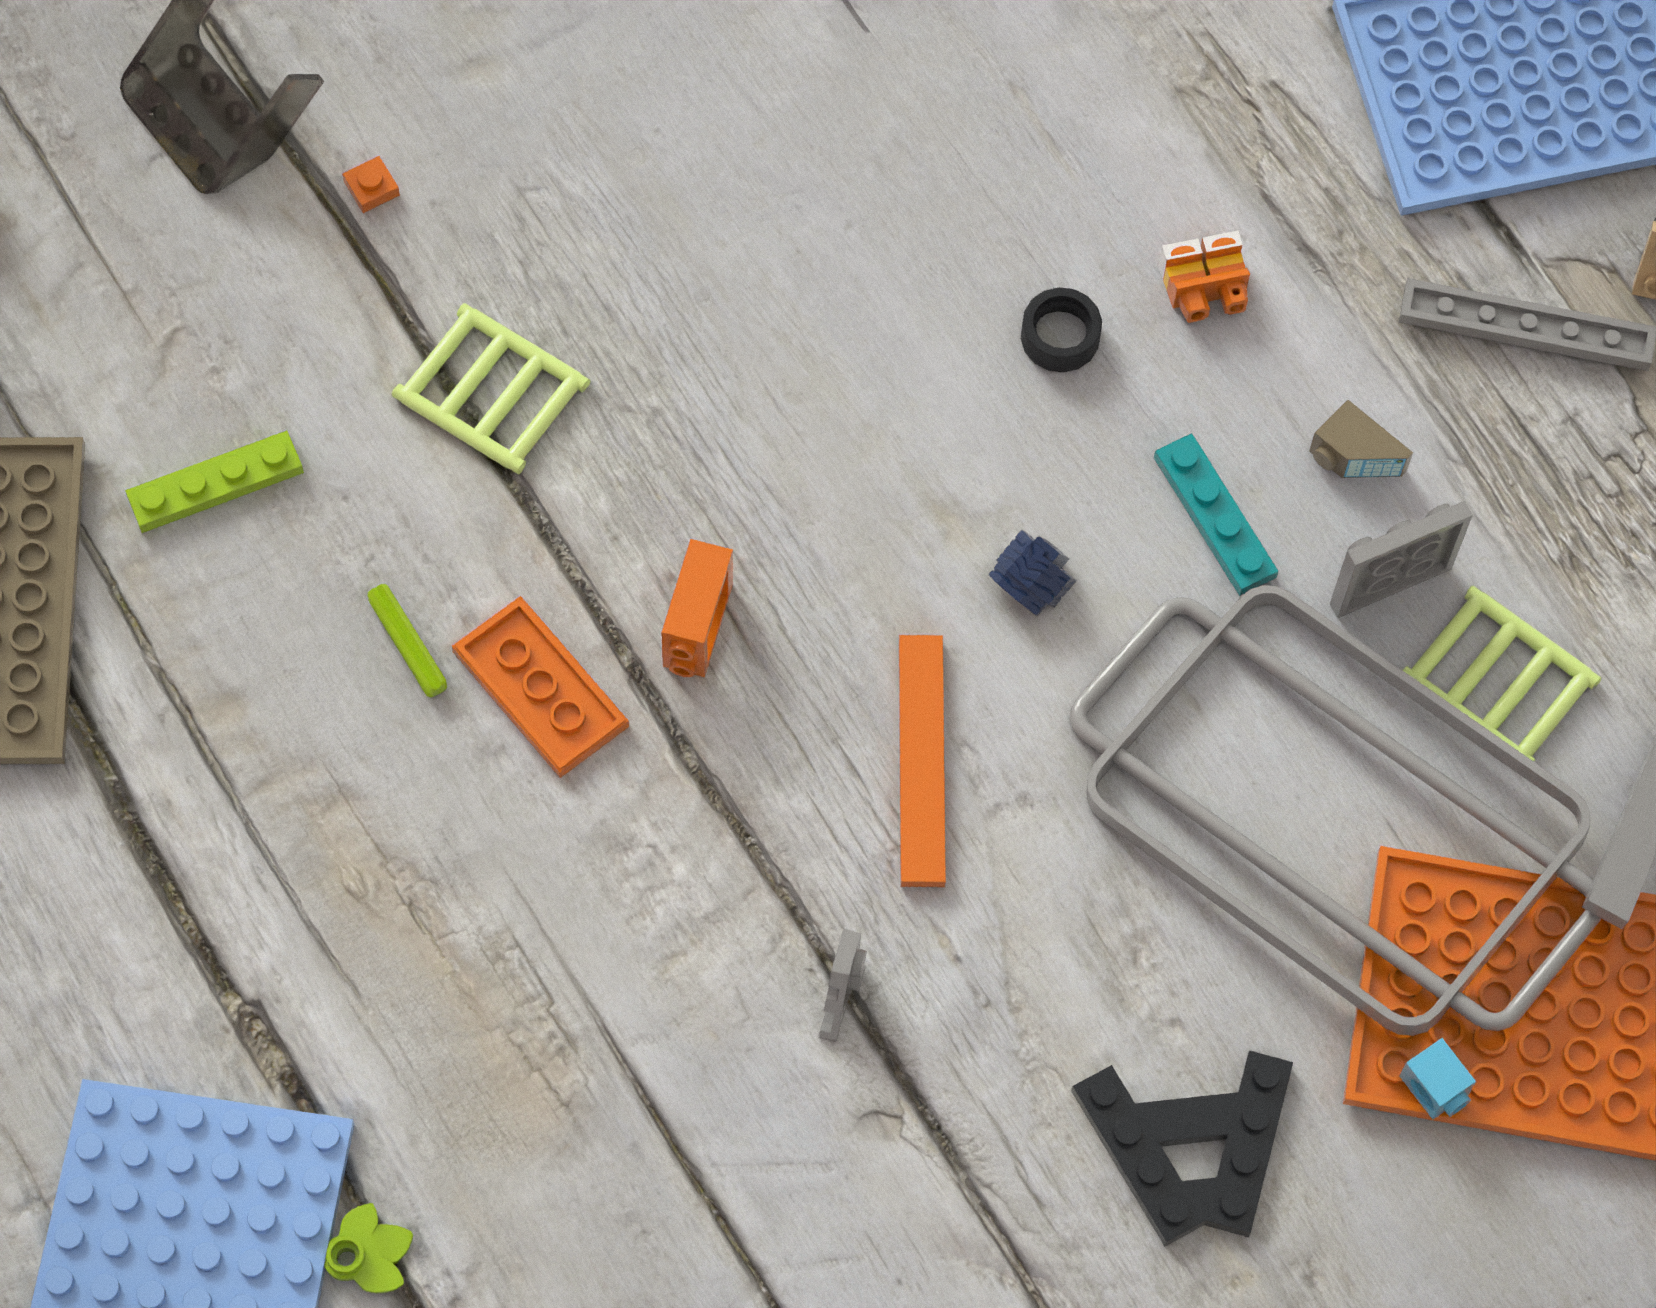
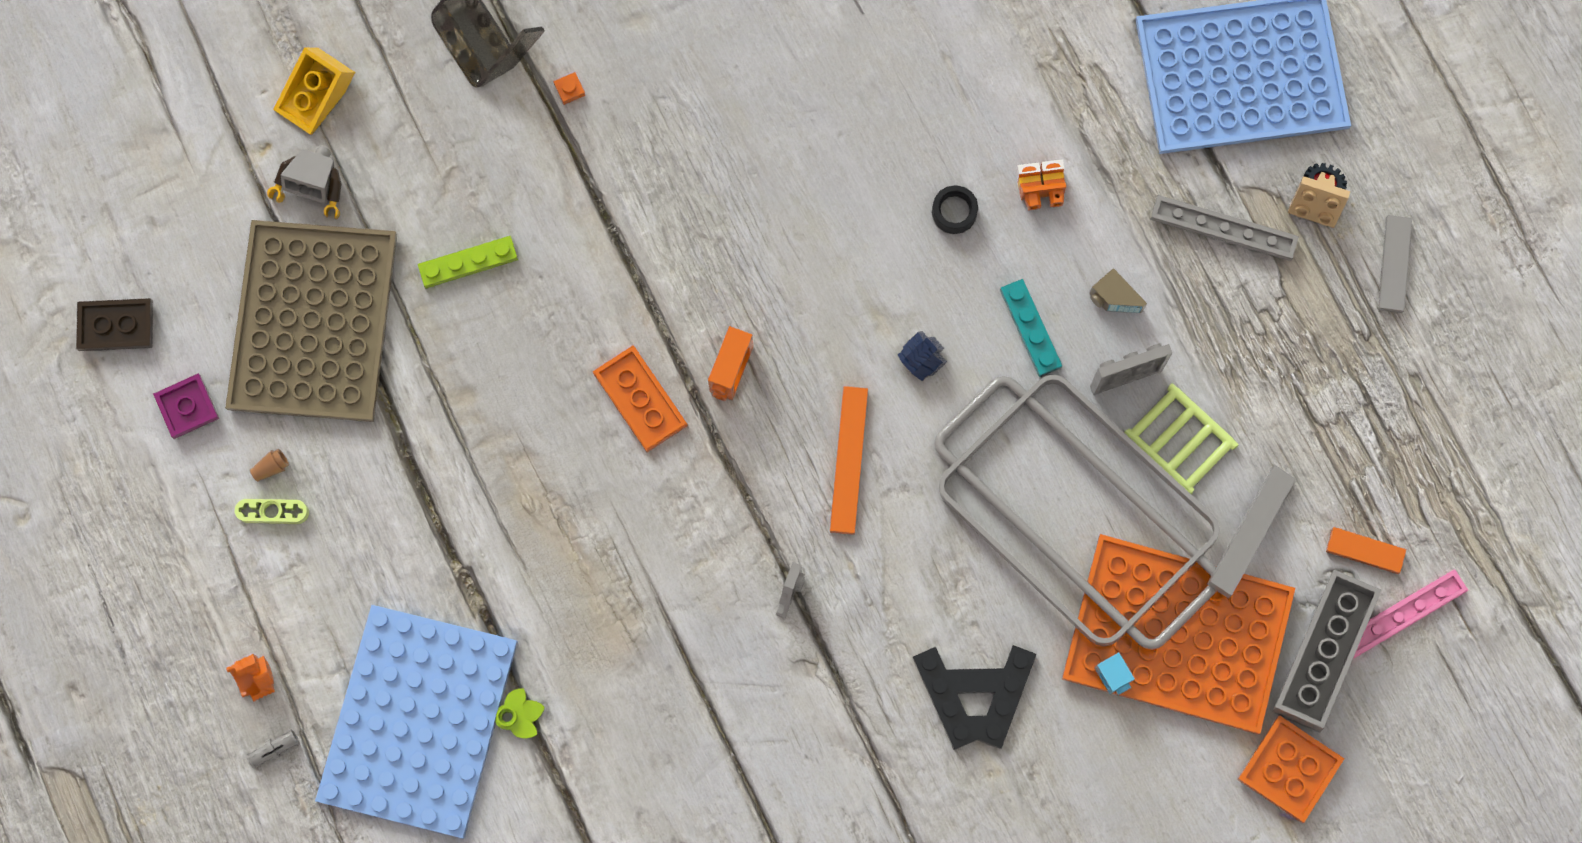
camera: 10 degrees right, 10 degrees up
lime axle [367,584,447,698] -> none
yellowish green bar [392,303,591,474] -> none

